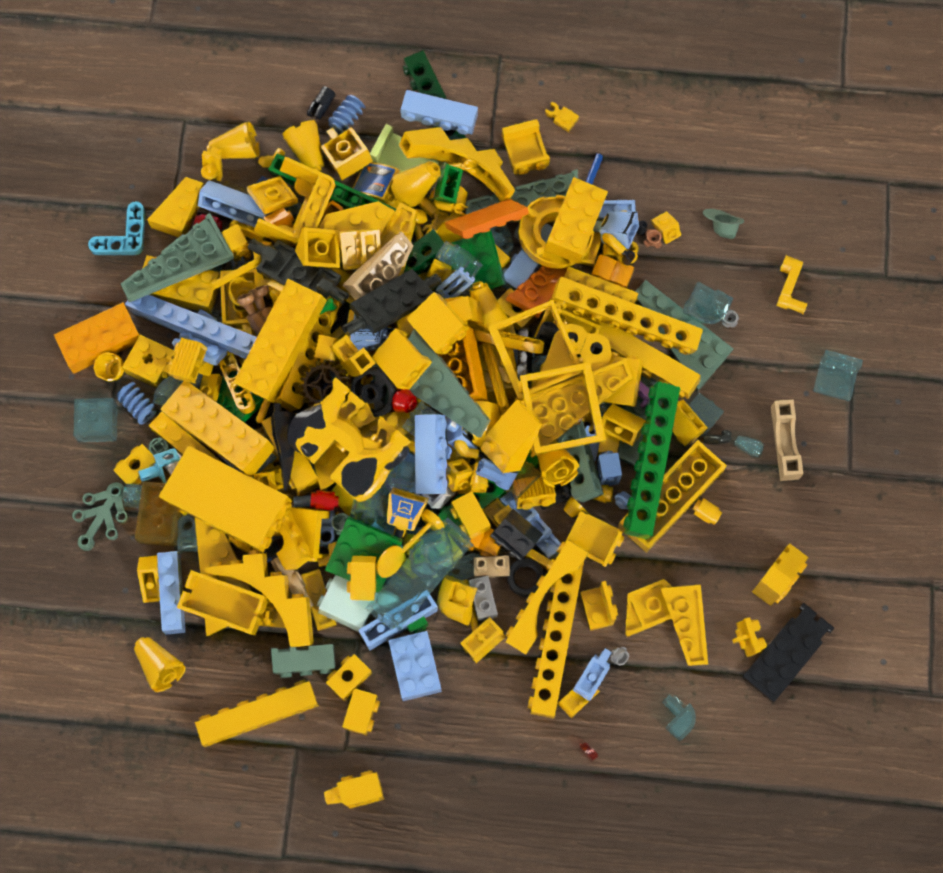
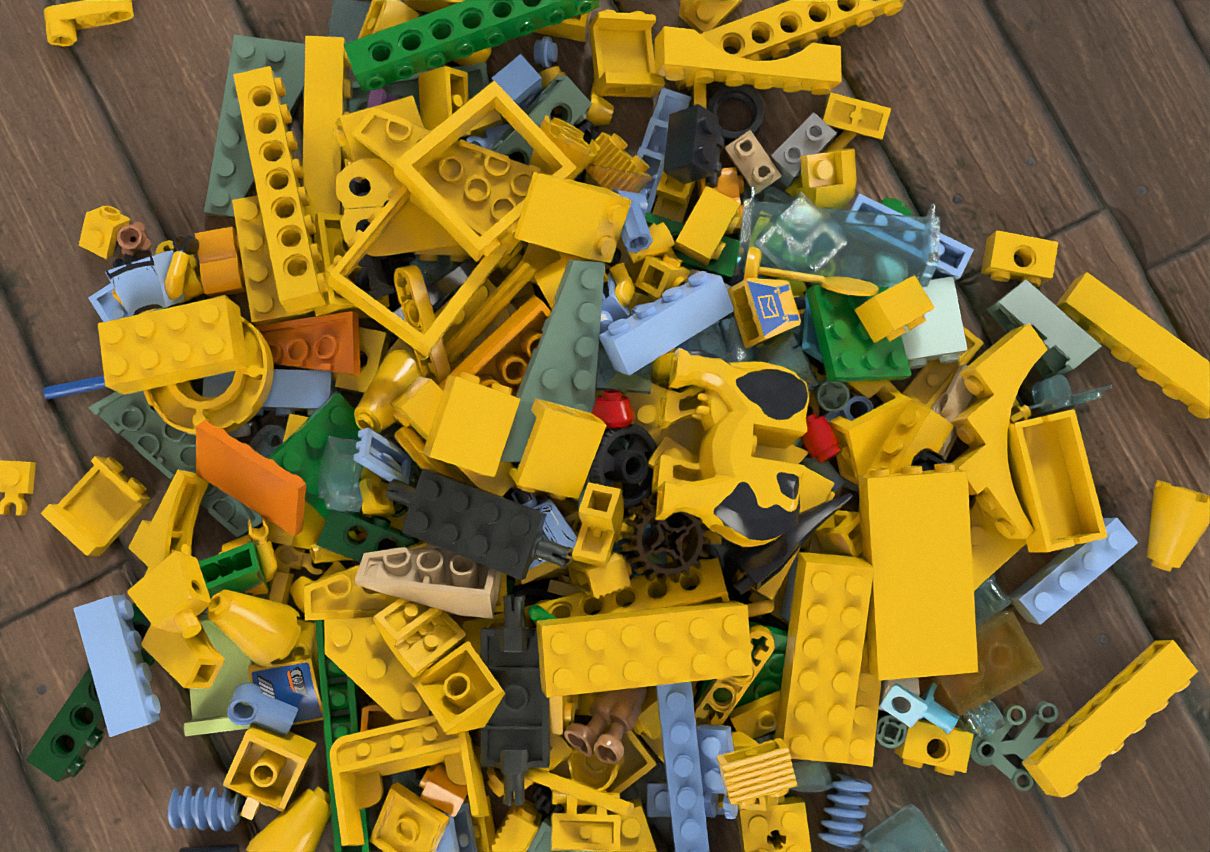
camera: 125 degrees left, 10 degrees up
yellow slope [137,556,160,603] -> none
yellow hinge [324,770,384,809] -> none
yellow brick [342,688,380,736] -> none
light blue brick [388,631,441,701] -> none
clear light blue brick [683,282,734,324] -> none
sand green piece [703,209,744,239] -> none
light grey plate [720,310,739,328] -> none
none -> yellow torso [127,550,211,638]
none -> medium blue piece [227,682,298,736]
none -> yellow plate [551,789,620,852]
none -> yellow brick [1022,640,1198,798]
none -> clear light blue hinge [1028,375,1113,413]

